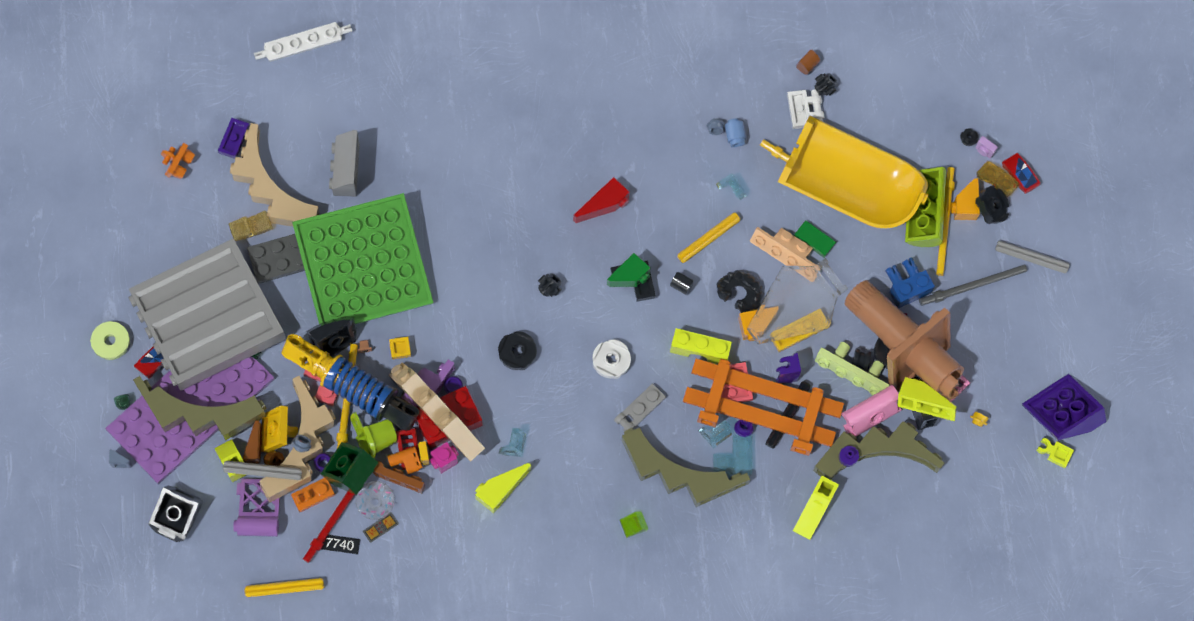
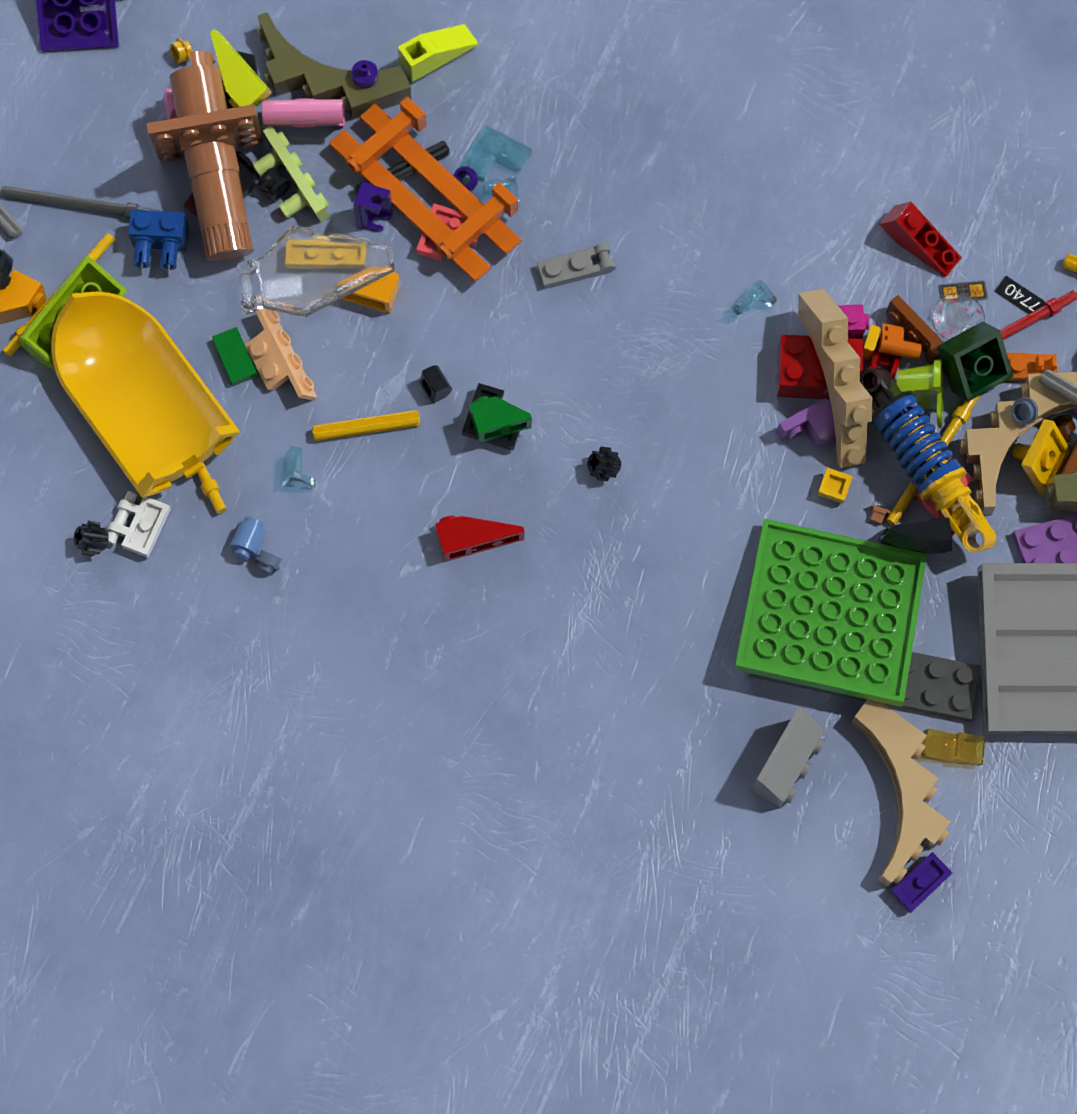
camera: 150 degrees left, 0 degrees up
orange hips [161,143,195,179] -> none
white plate [254,22,352,62] -> none
dark purple plate [314,453,331,473] -> none
dark purple plate [444,377,463,394] -> none
neon yellow slope [475,463,531,514] -> none
black plate [498,331,537,370] -> none
white plate [592,340,631,379] -> none
clear neon green slope [620,512,648,538] -> none
olive arch [621,428,750,507] -> none
neon yellow arch [670,328,732,364] -> none
black piece [716,270,764,313] -> none
dark orange brick [796,50,820,75] -> none
none -> red slope [879,201,962,277]

